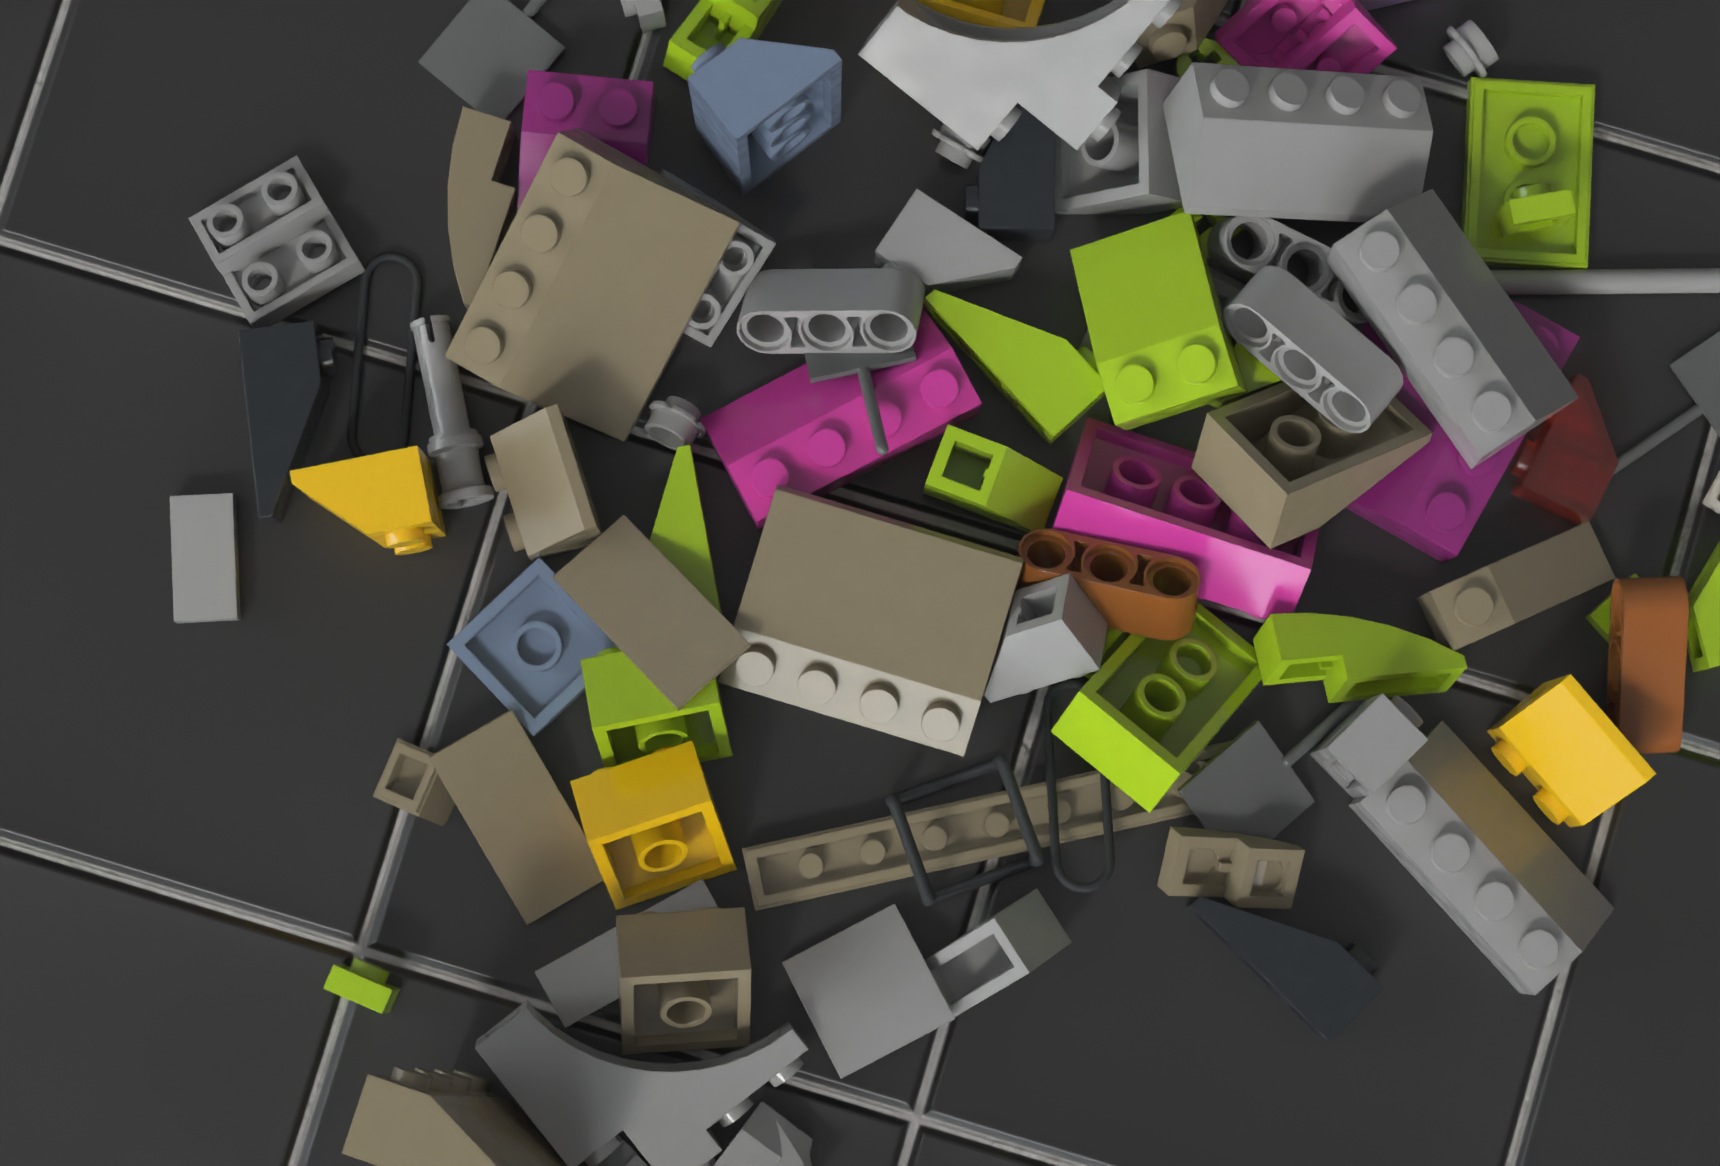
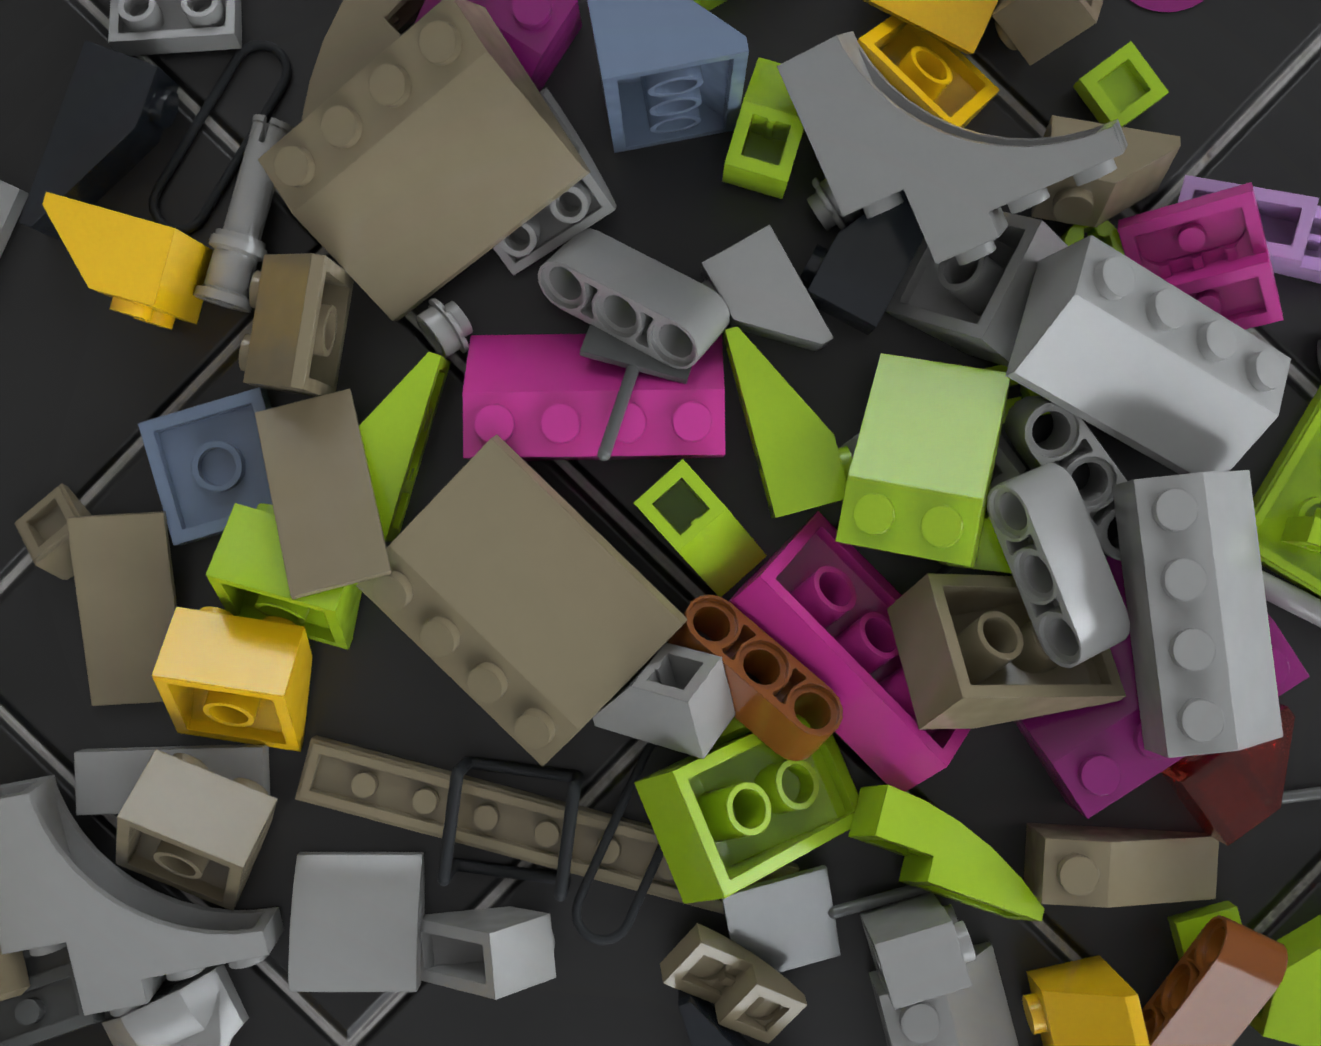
camera: 30 degrees right, 5 degrees up
none -> lime slope [722,57,804,199]

